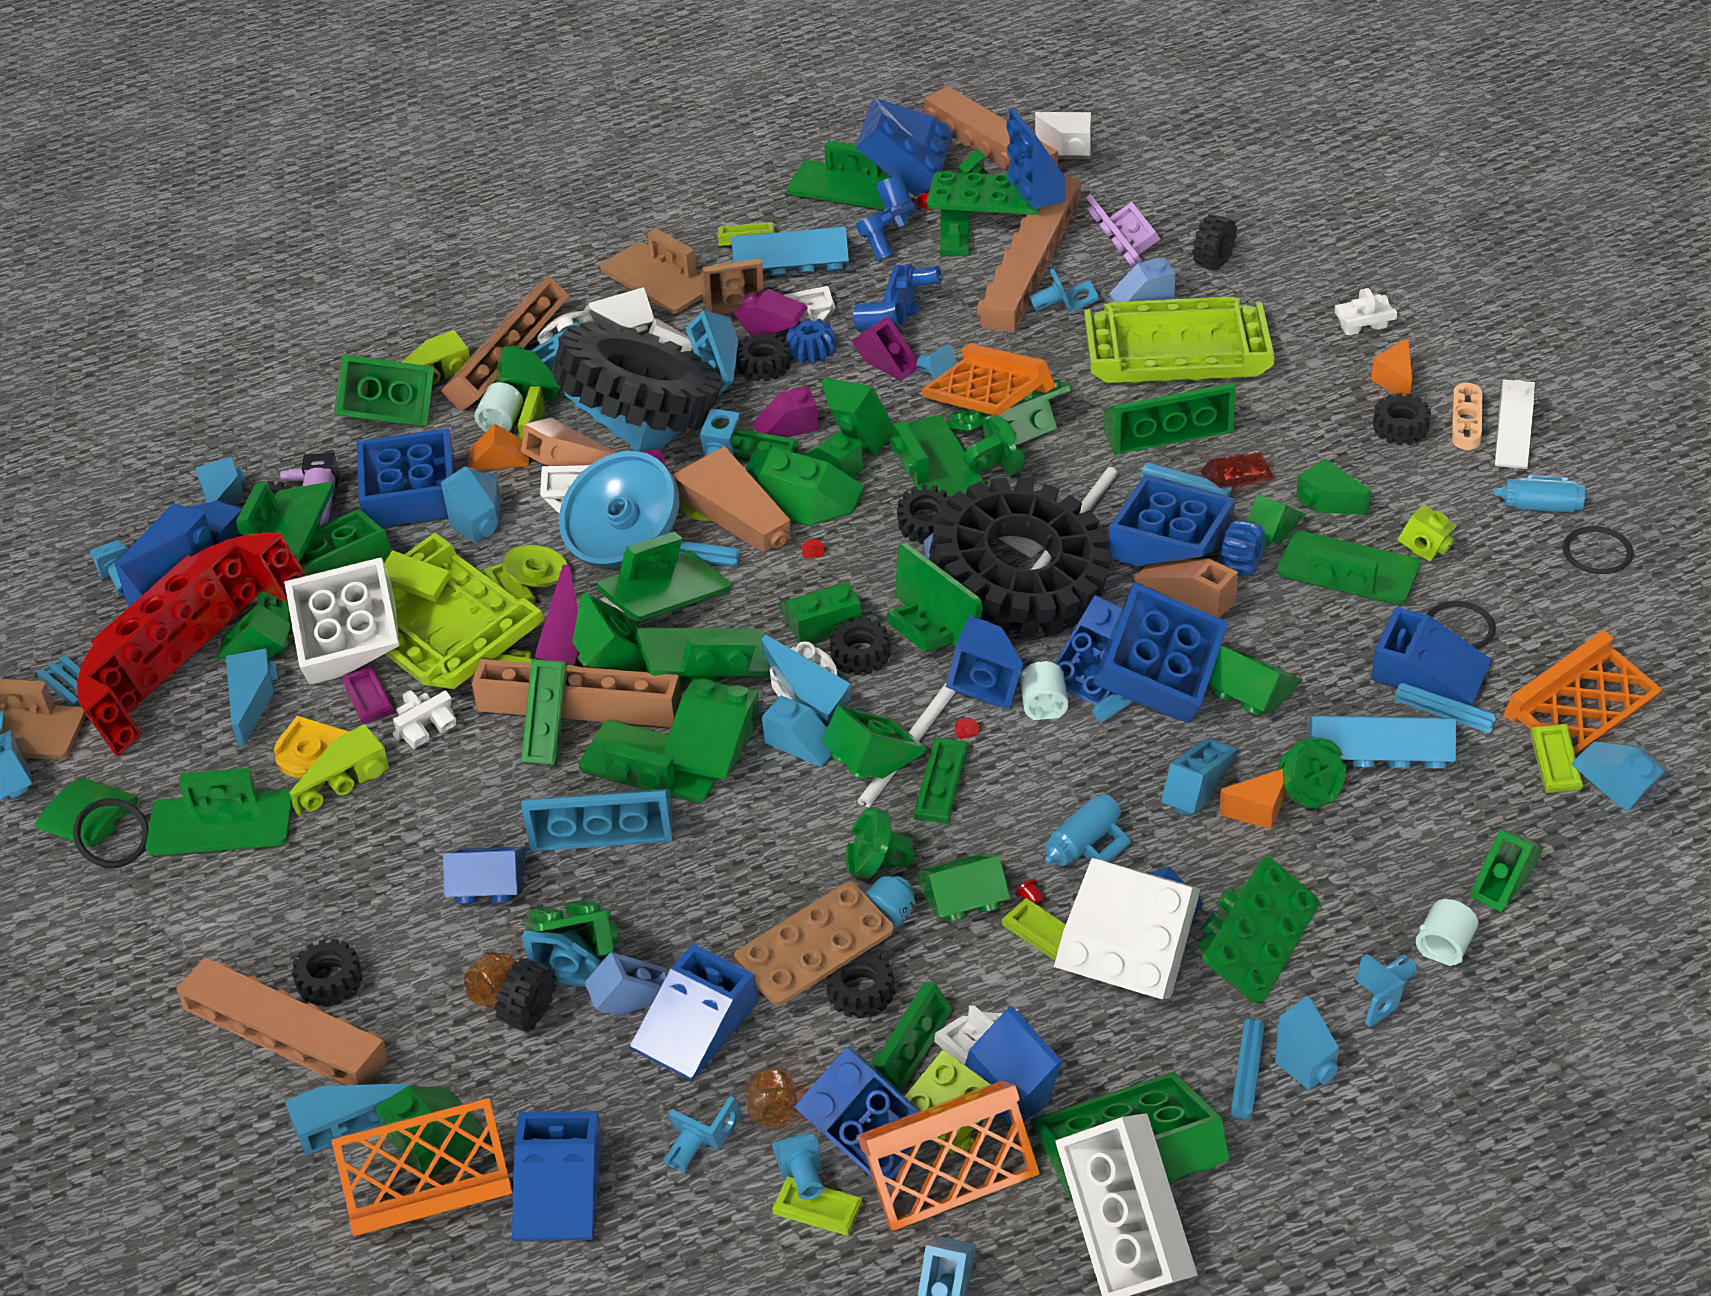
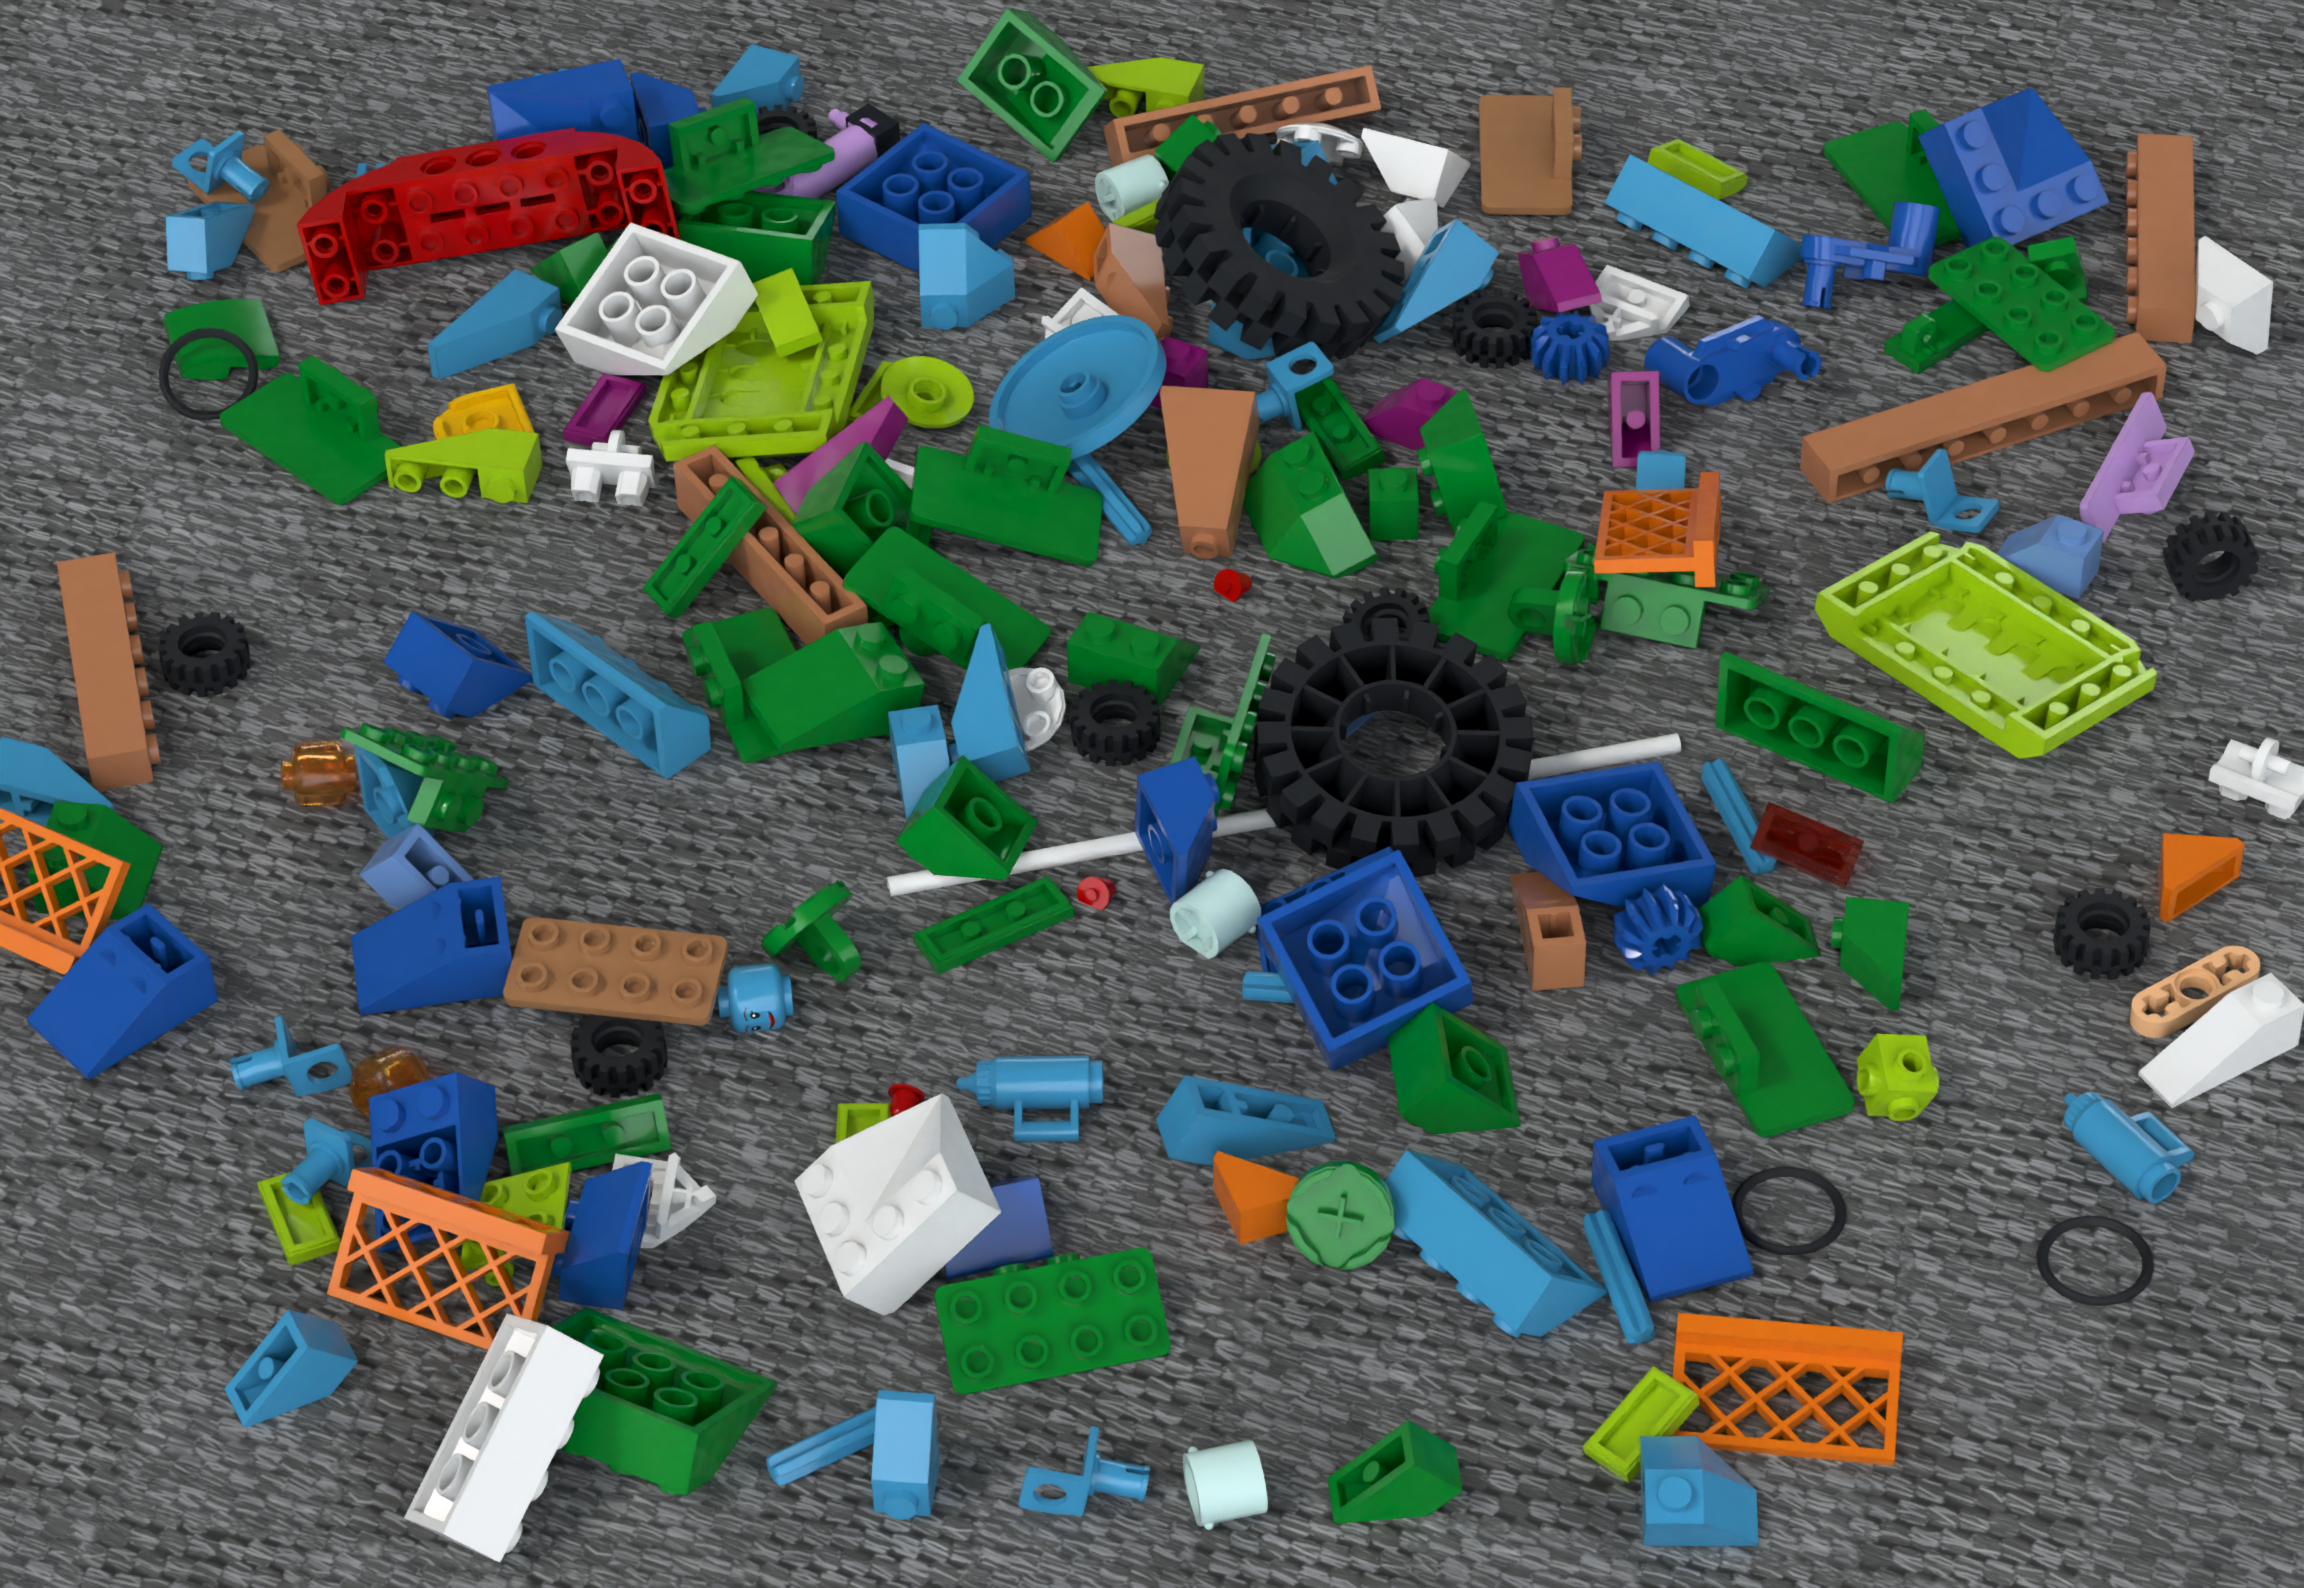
camera: 45 degrees right, 0 degrees up
black tyre [495,958,556,1032] -> none
medium nougat slope [700,258,763,315] -> none
green slope [915,853,1010,922] -> none
blue slope [1006,107,1065,209] -> none

